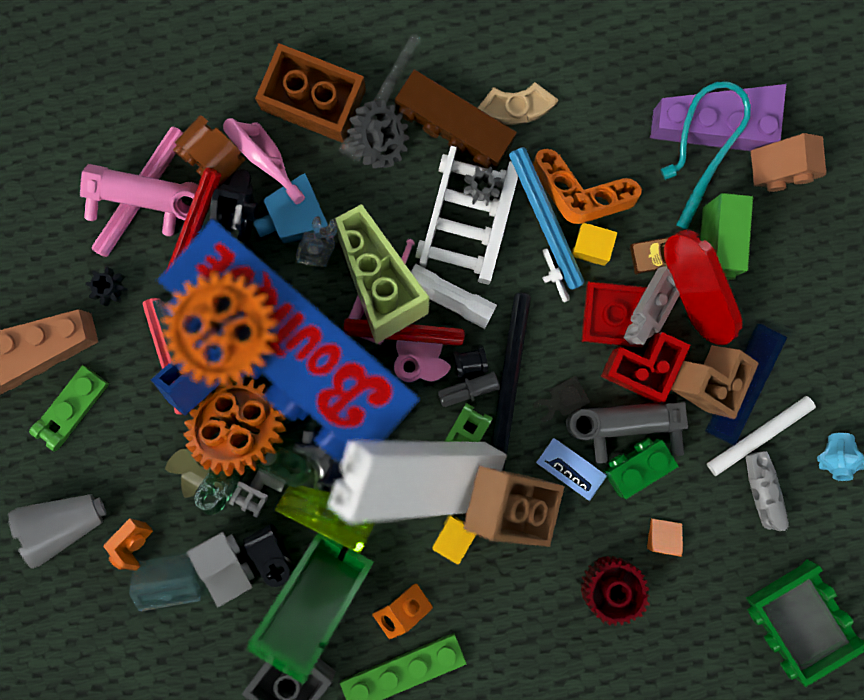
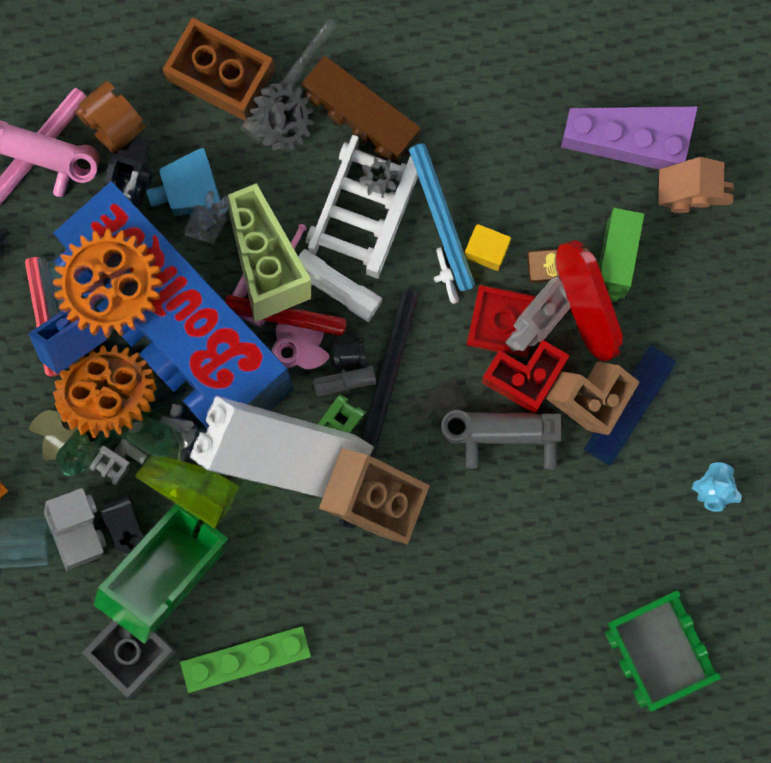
camera: 15 degrees right, 5 degrees down
red axle [167,168,221,269] -> none
bright pink piece [223,118,305,204] -> none
orange bracket [373,583,433,639] -> none
yellow panel [433,514,476,565] -> none
tan tile [478,82,559,125] -> none
orange beam [533,149,642,224] -> none
light blue slope [536,438,607,501] -> none
dark red brick [581,556,650,626] -> none
green brick [603,437,679,499] -> none
orange slope [647,518,683,557] -> none
teal piece [661,81,751,229] -> none
white piece [707,396,816,476] -> none
light grey hinge [746,451,789,531] -> none

